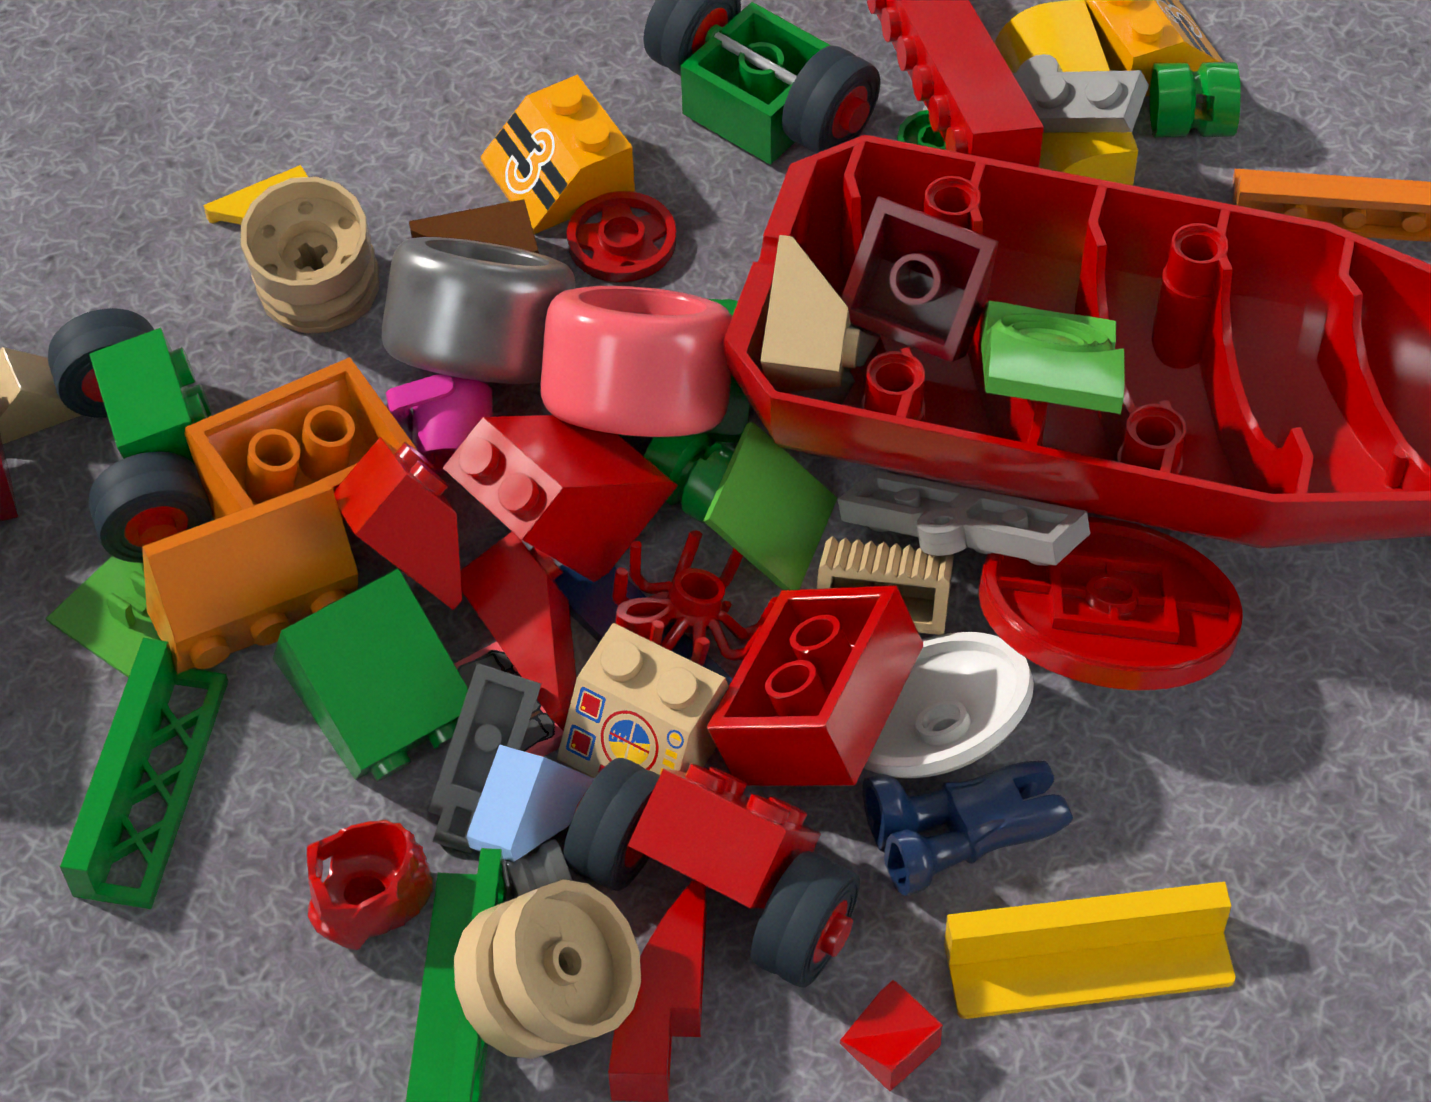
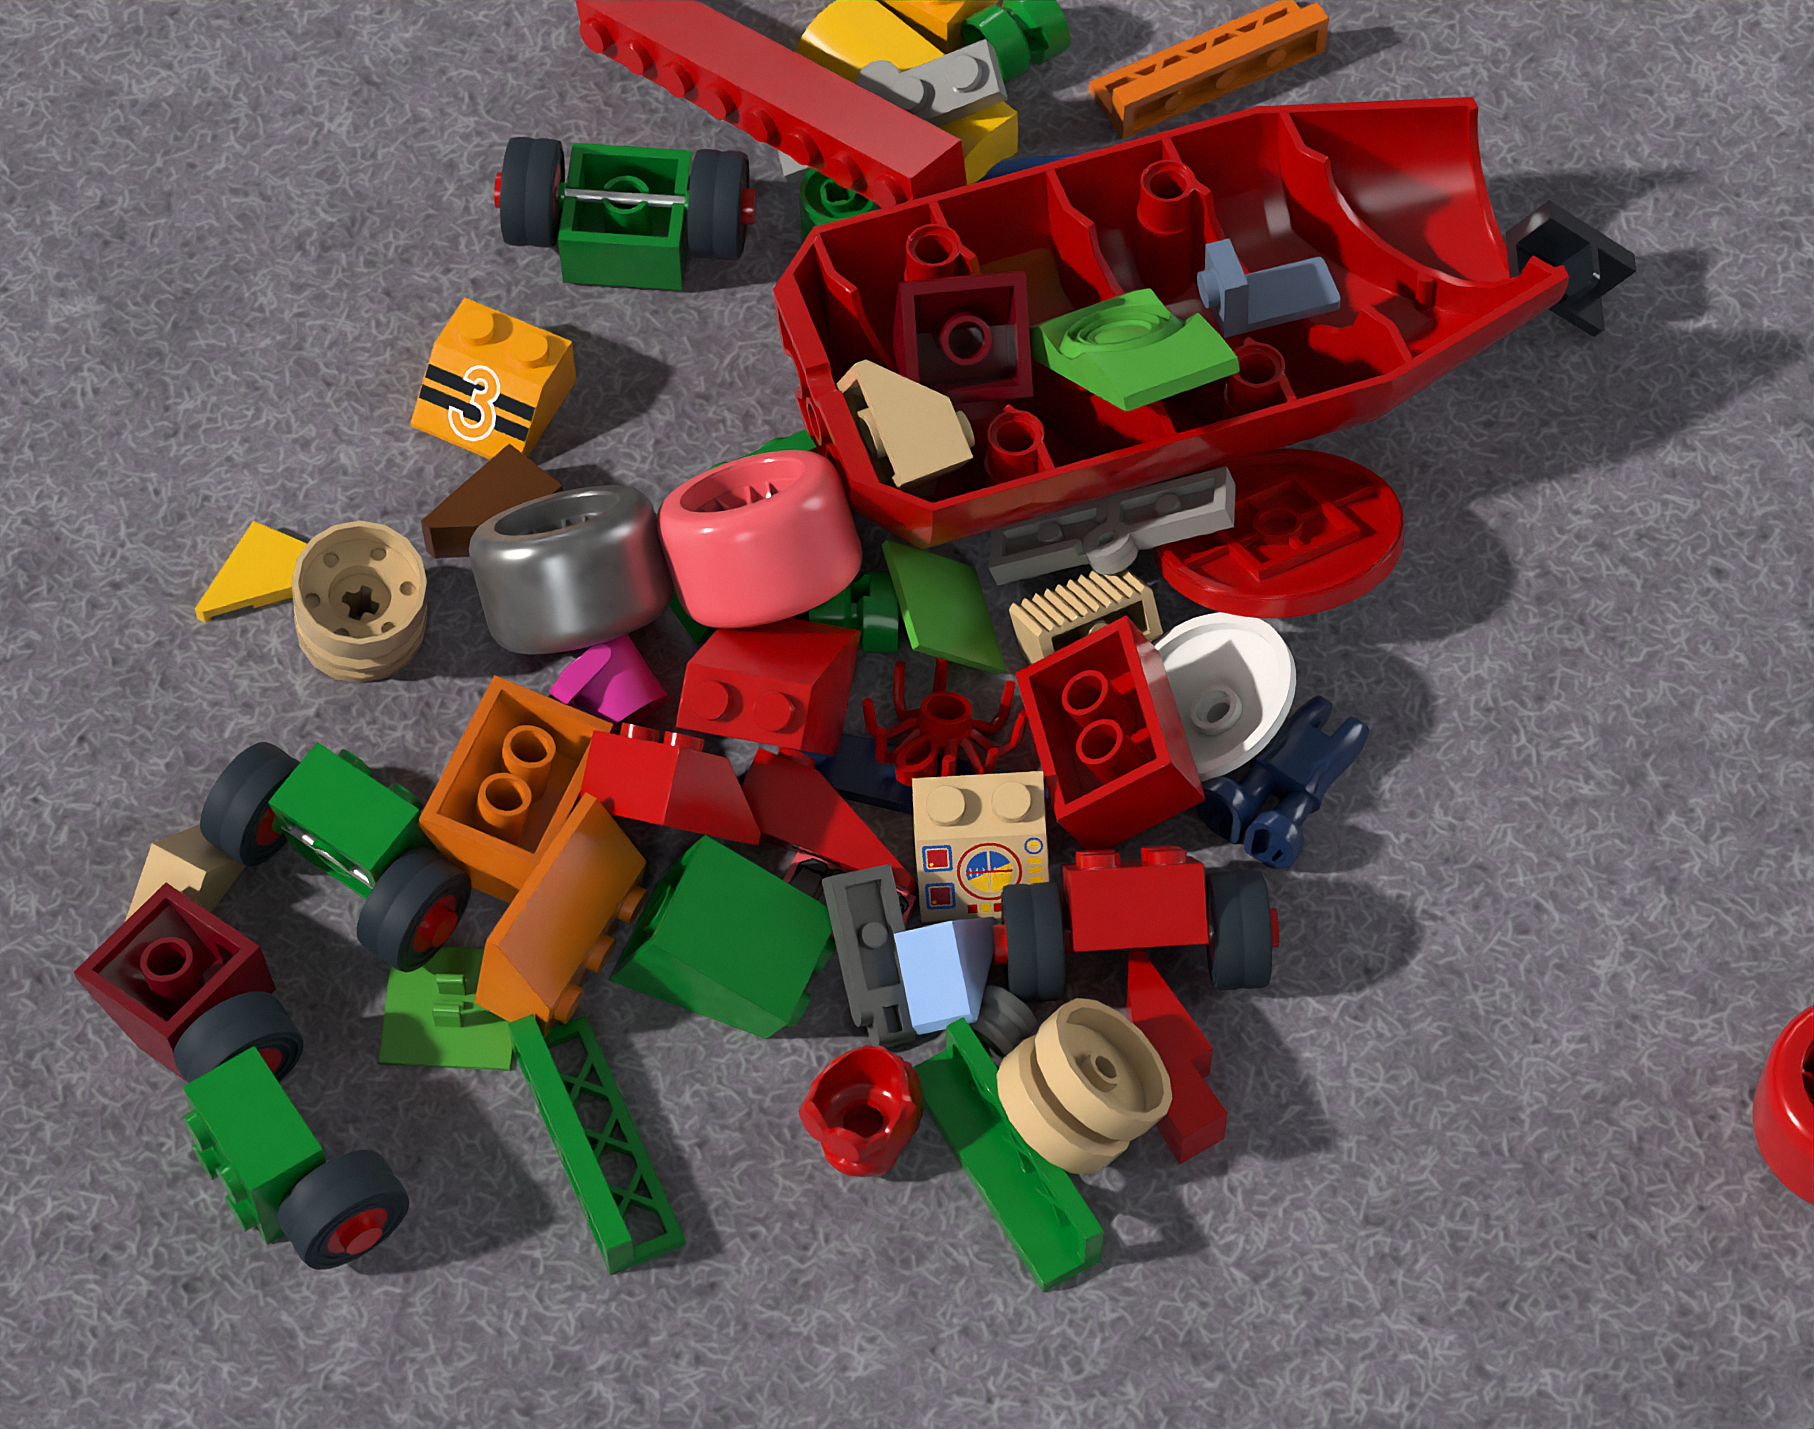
camera: 35 degrees left, 5 degrees up
red wheel [567,191,676,282] -> none
red slope [840,980,943,1091] -> none
yellow panel [944,881,1235,1019] -> none
none -> sand blue bracket [1197,239,1341,338]

